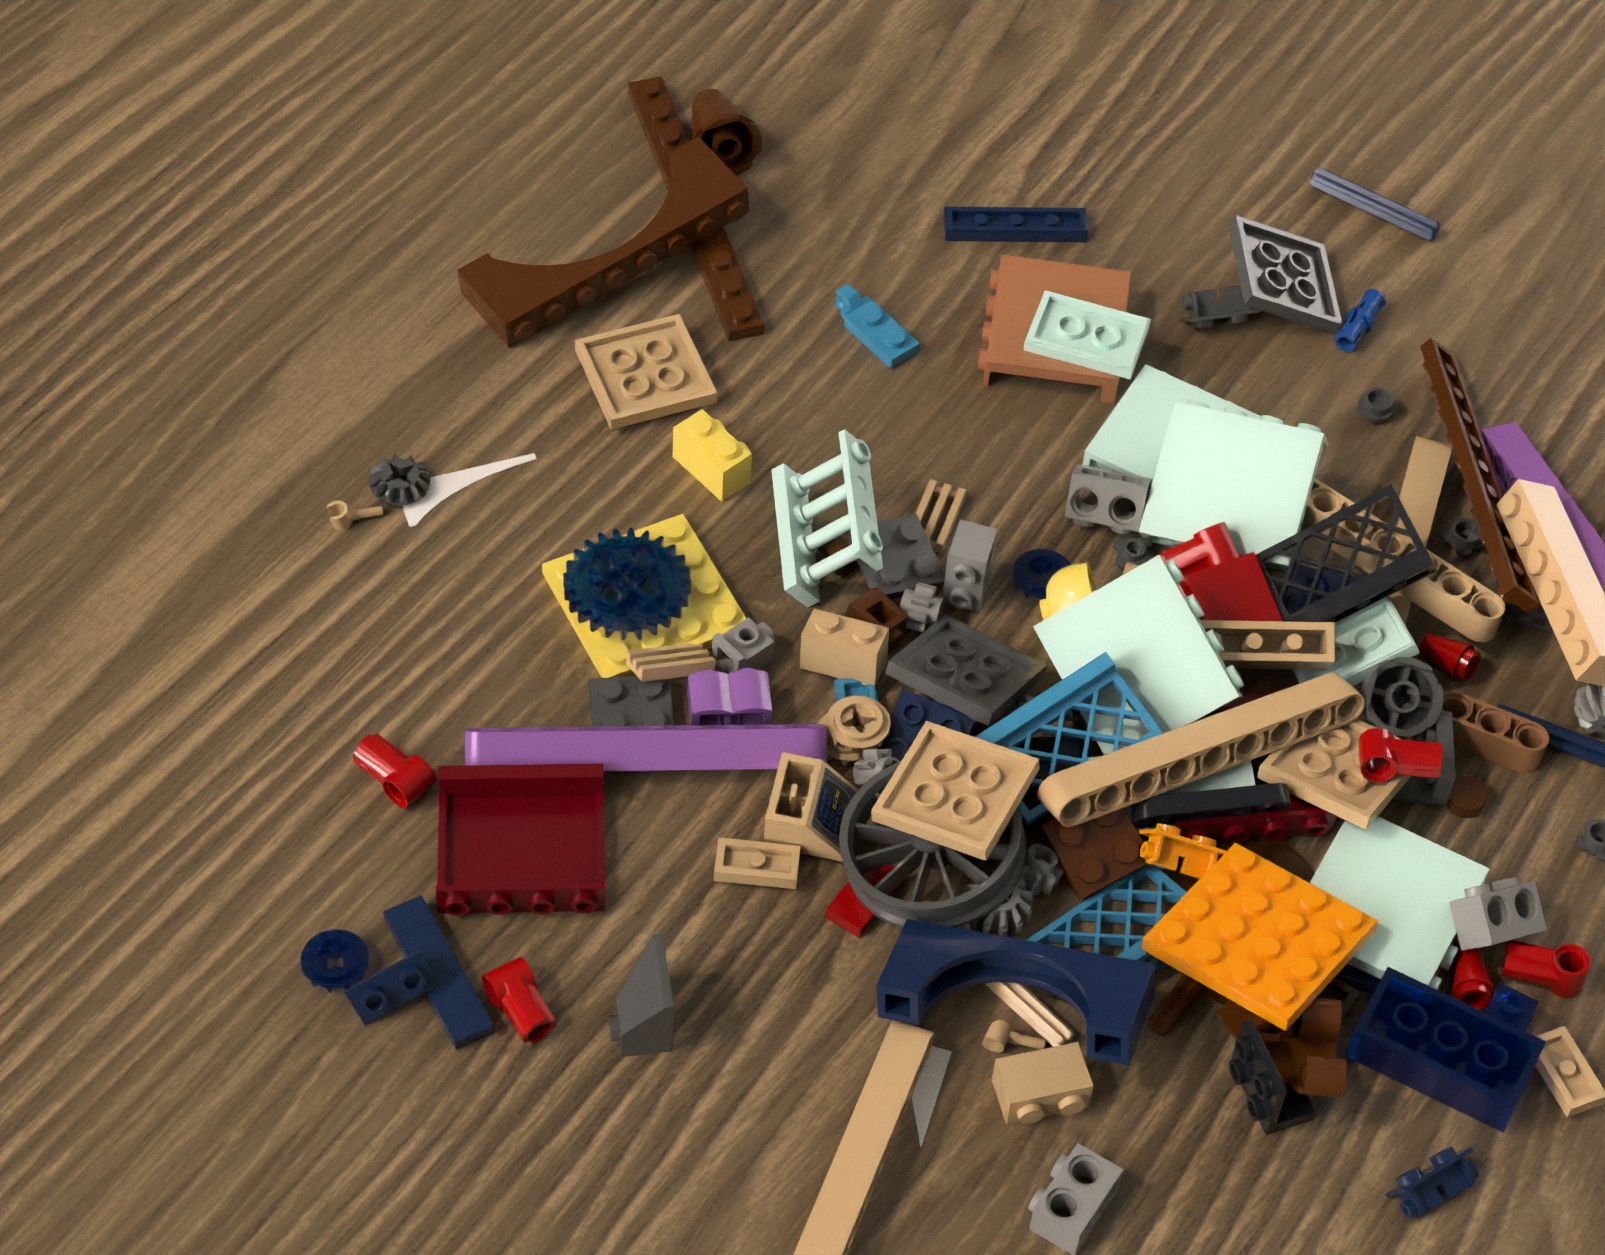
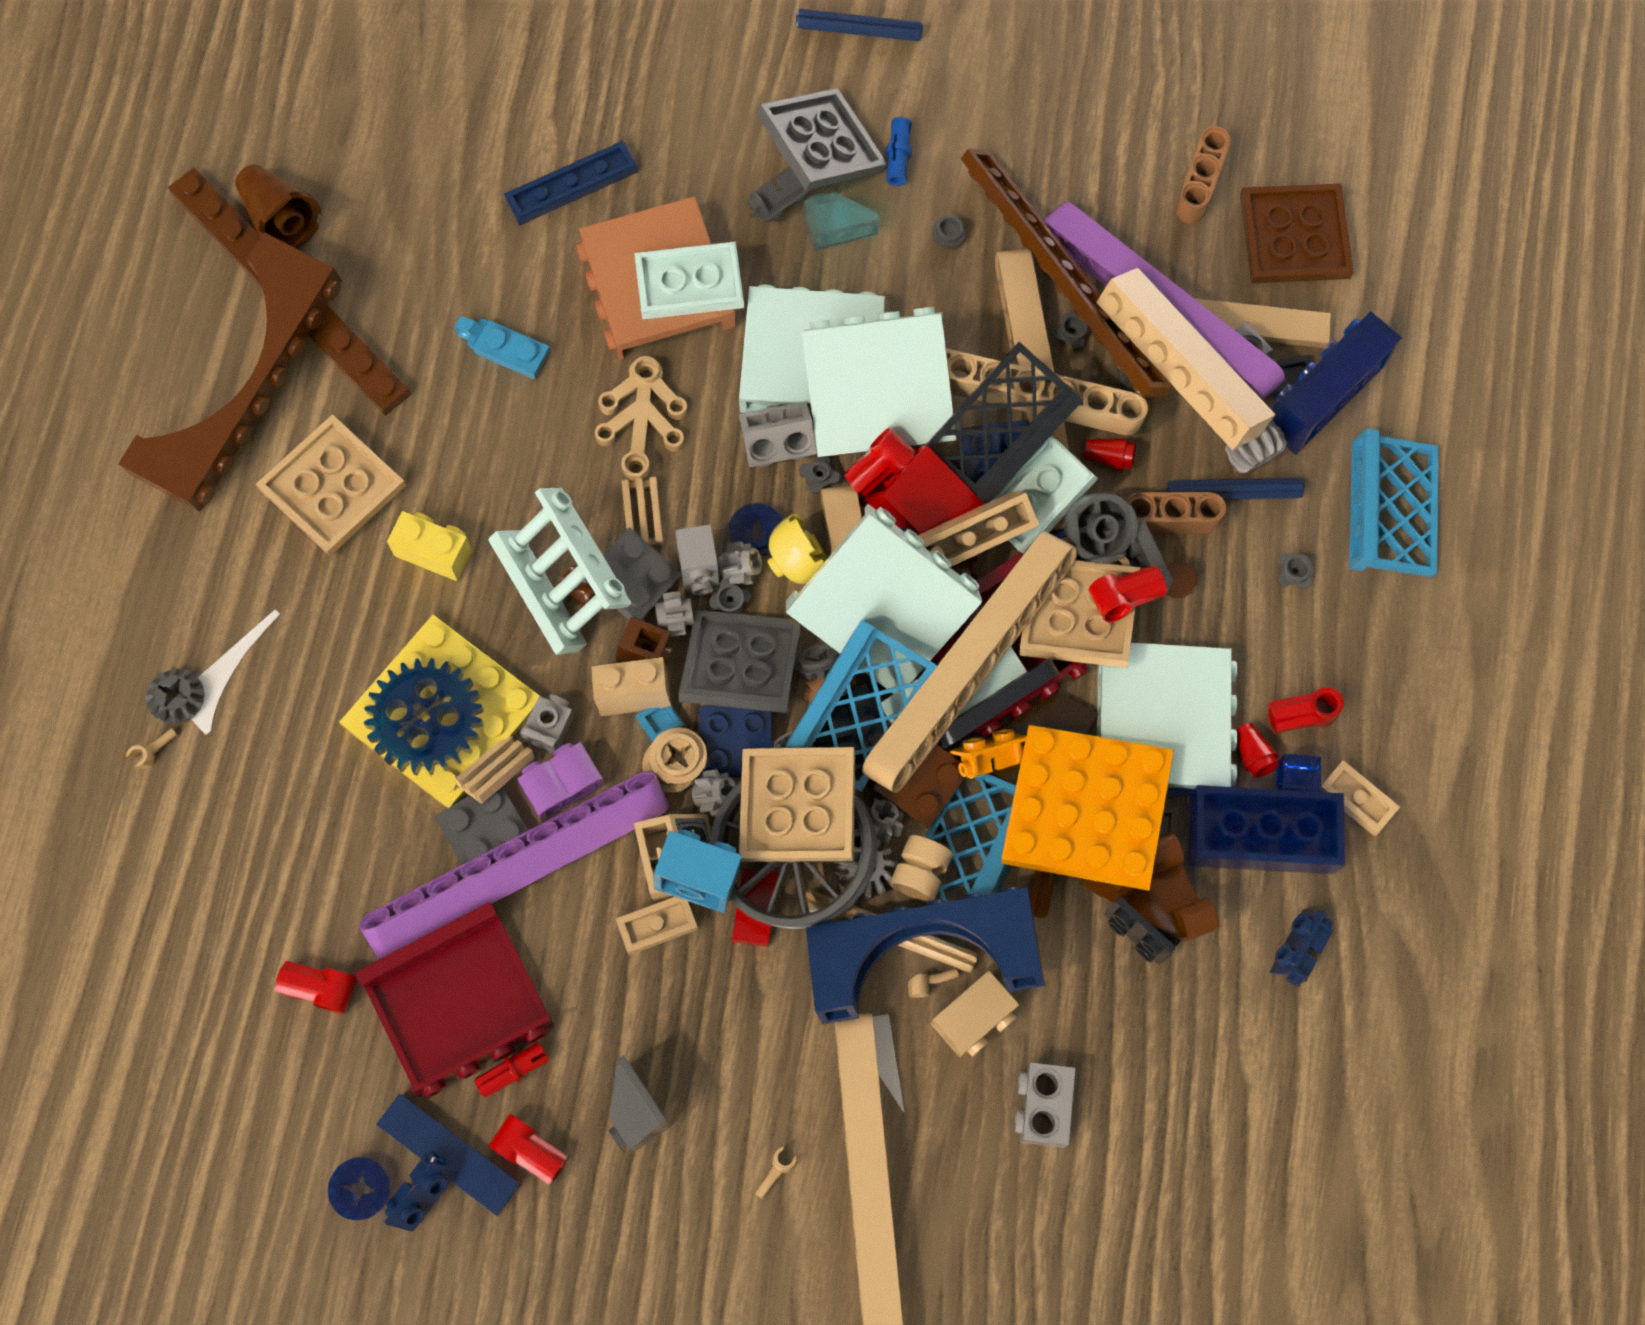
camera: 25 degrees left, 20 degrees up
light grey brick [1449,877,1547,951] -> none
none -> red axle [474,1041,550,1098]
none -> tan plant [595,356,688,481]
none -> dark azure brick [654,830,742,914]
none -> dark grey plate [709,578,751,614]
none -> light grey gear [718,541,762,586]
none -> tan hand [755,1147,796,1199]
none -> clear light blue slope [803,192,879,251]
none -> tan wheel [889,835,953,903]

